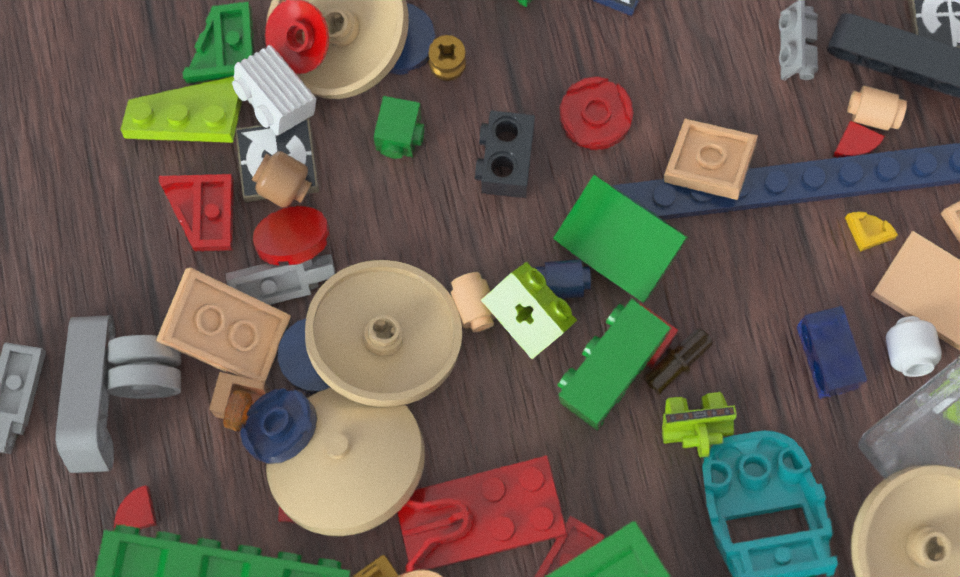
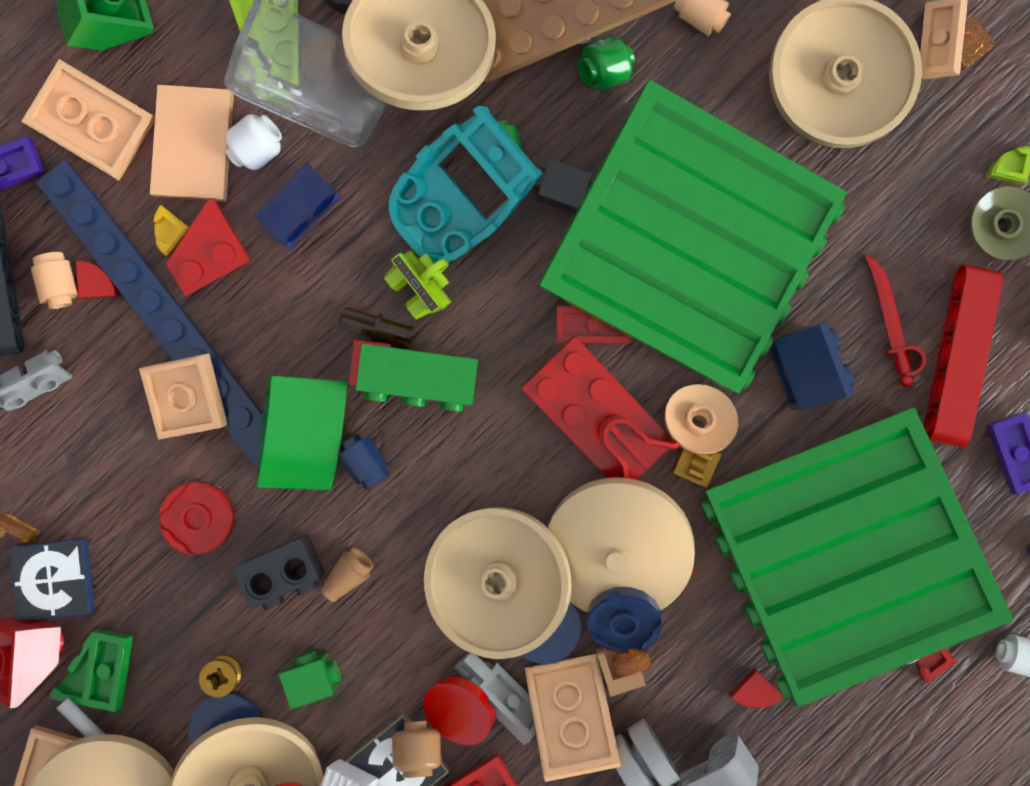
camera: 125 degrees left, 15 degrees up
light nougat brick [451,272,496,332] -> none
brick [481,262,577,359] -> none
none -> red wing [166,198,251,297]
none -> medium nougat cone [320,548,374,602]

